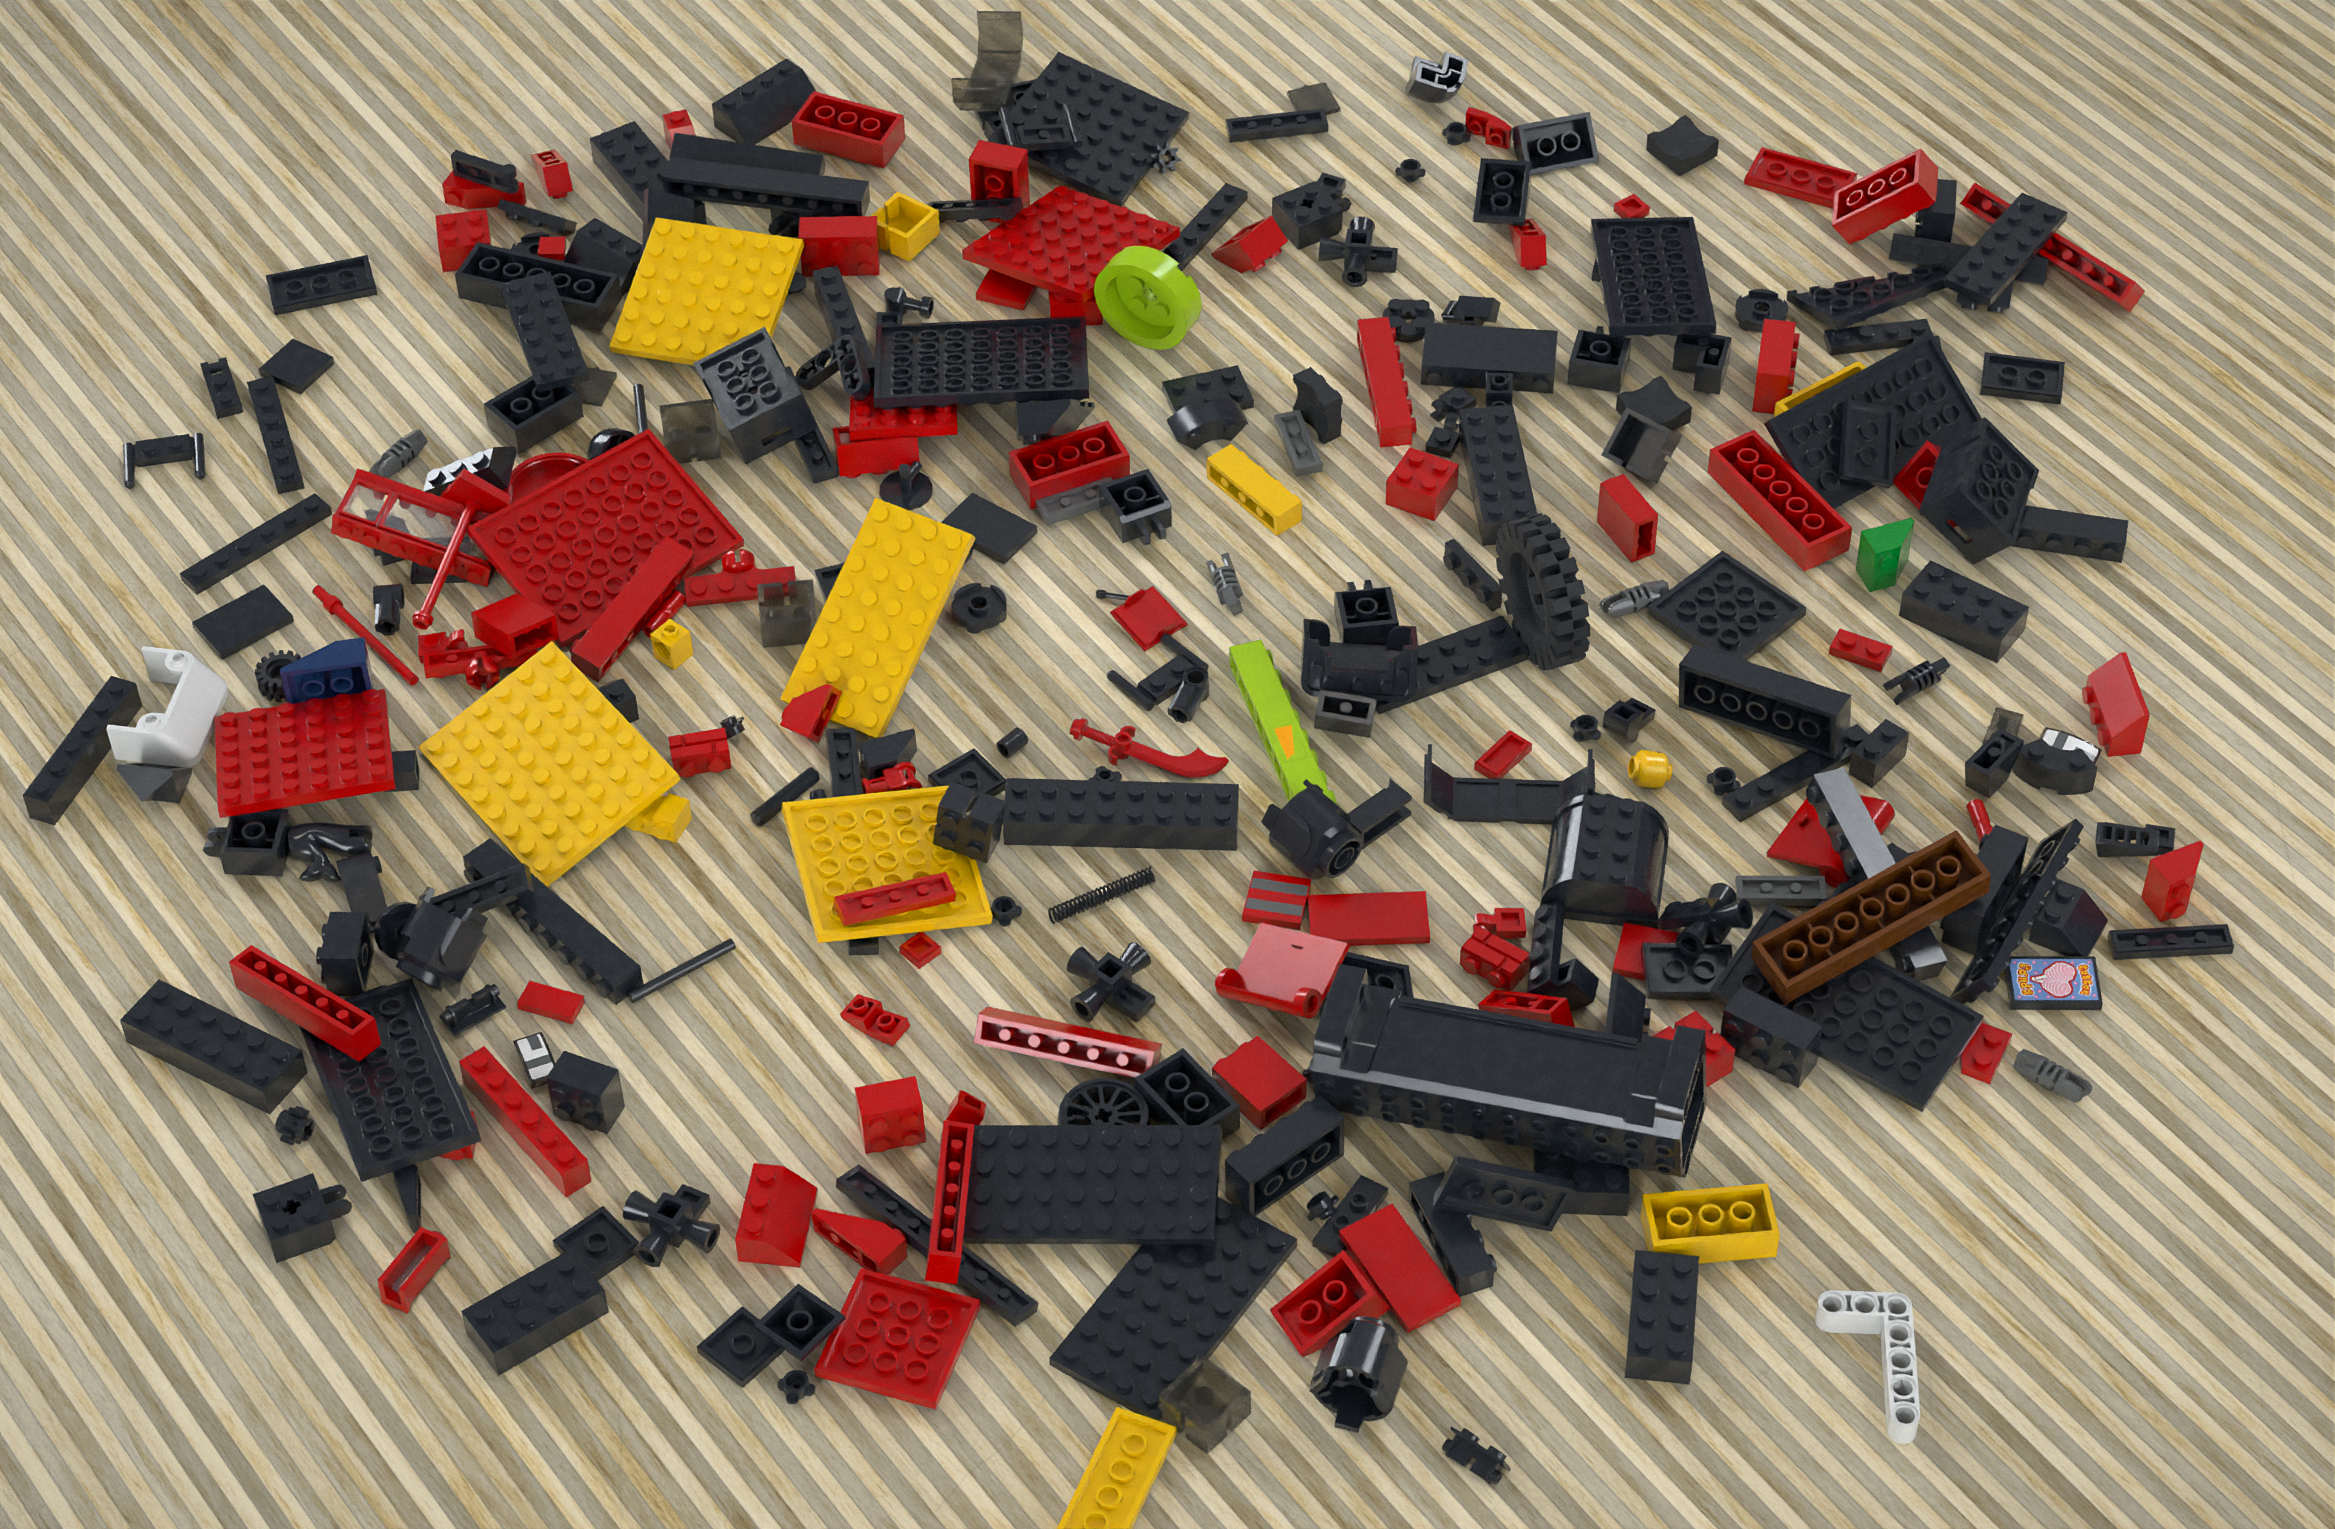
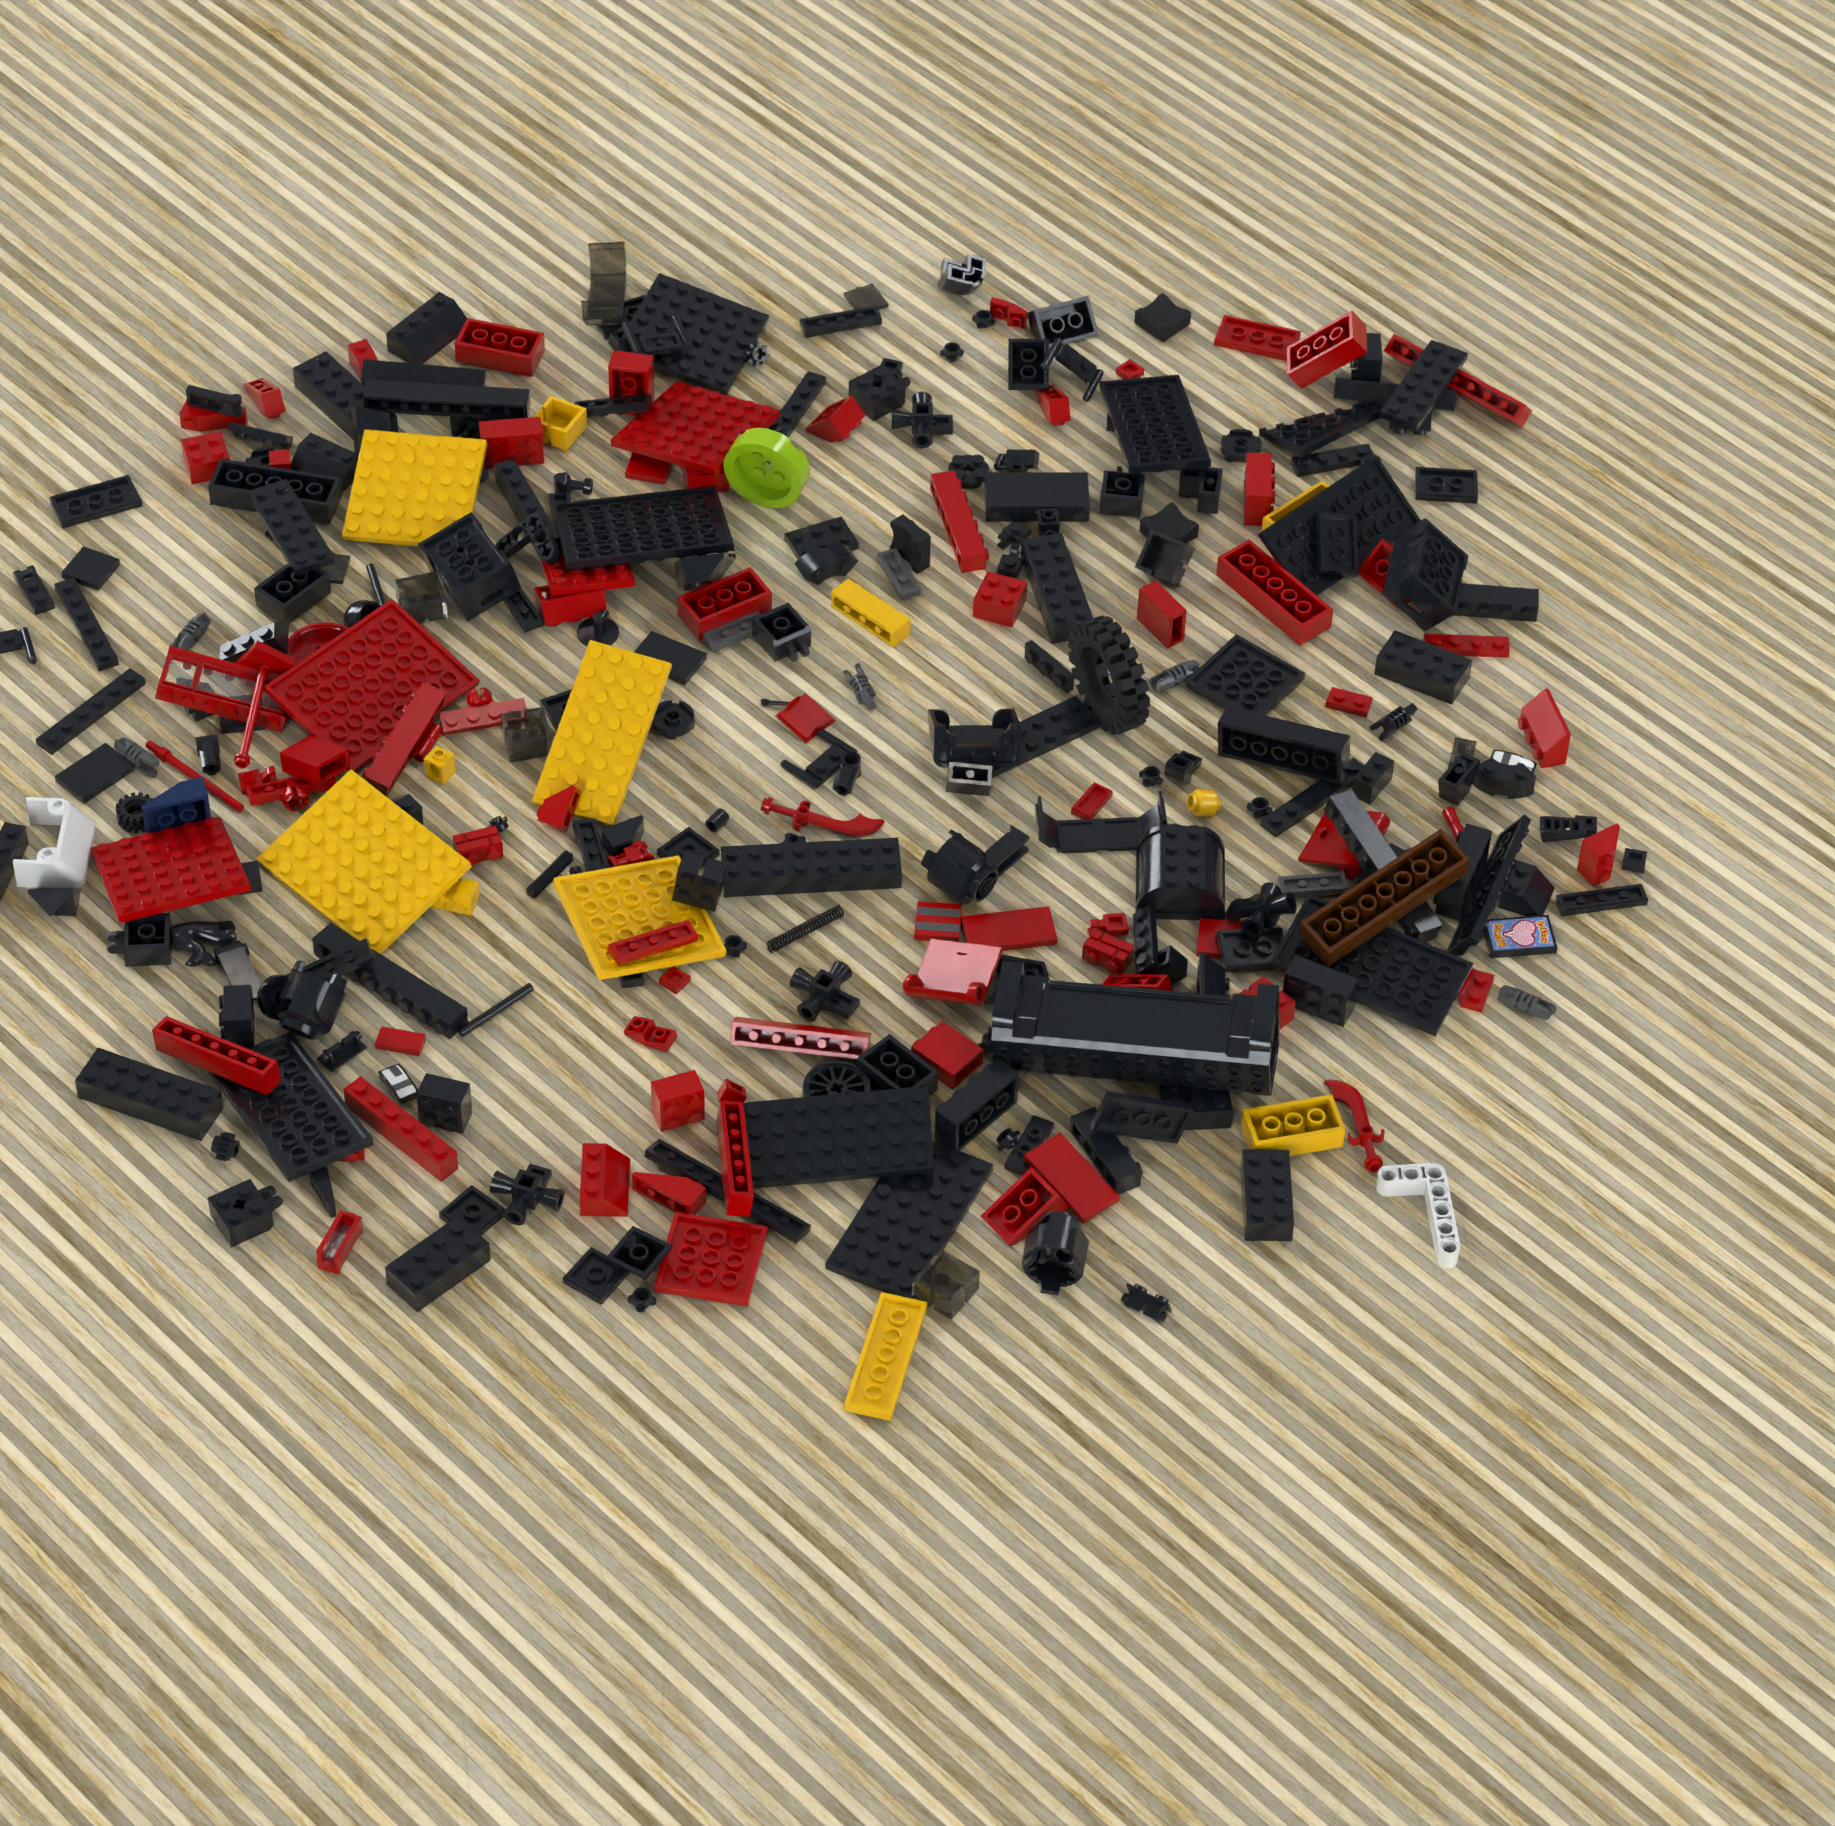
camera: 10 degrees left, 0 degrees up
lime brick [1229,640,1337,805] -> none
black hinge [1334,580,1399,646] -> none
green slope [1855,518,1914,592] -> none
none -> dark grey hinge [114,737,160,778]
none -> black plate [1041,338,1104,402]
none -> red sword [1324,1080,1385,1173]
none -> red plate [1423,633,1510,658]
none -> black plate [1622,848,1647,873]

